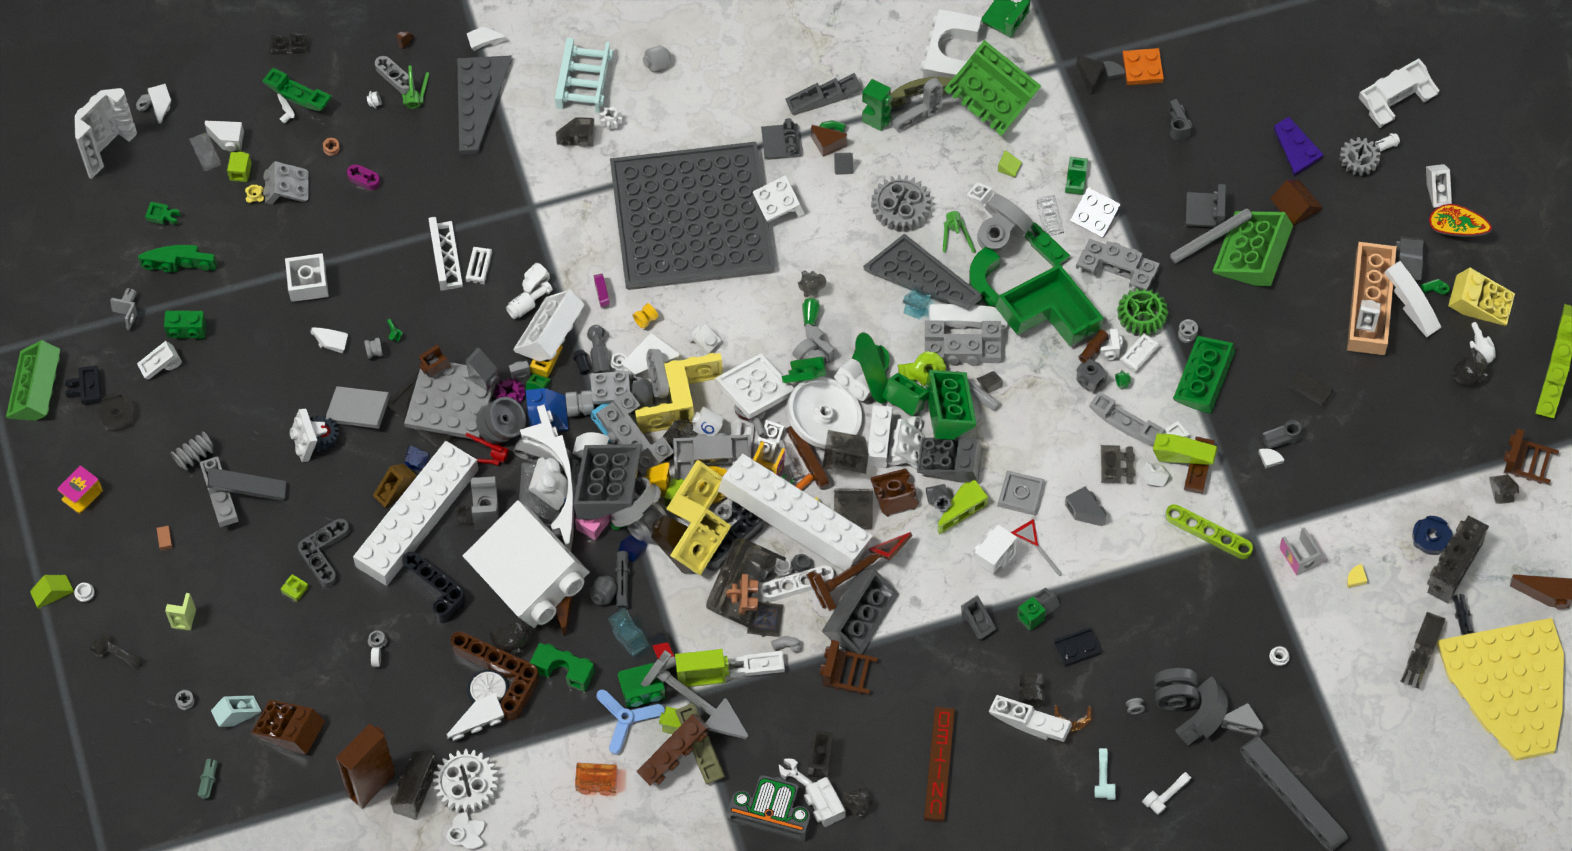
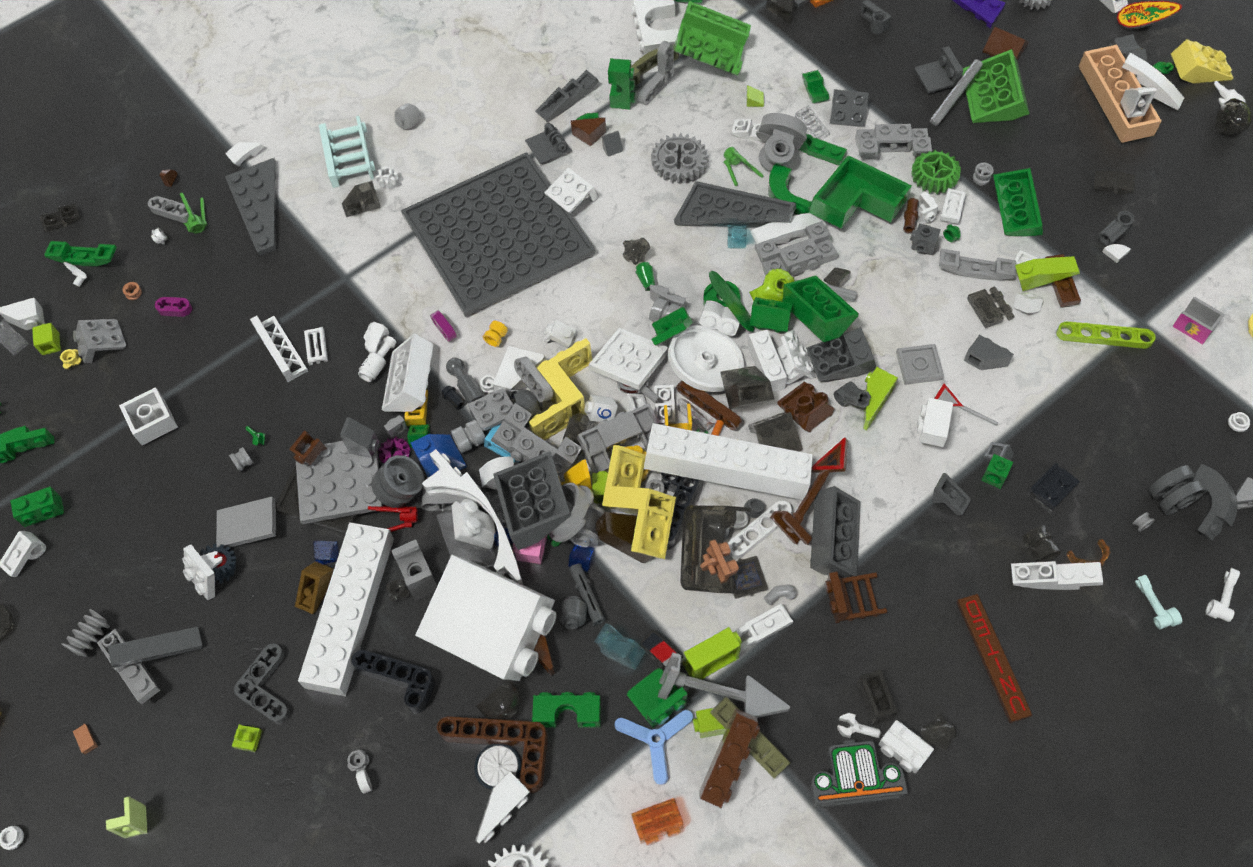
camera: 20 degrees left, 0 degrees up
white slope [310,328,348,353] -> none

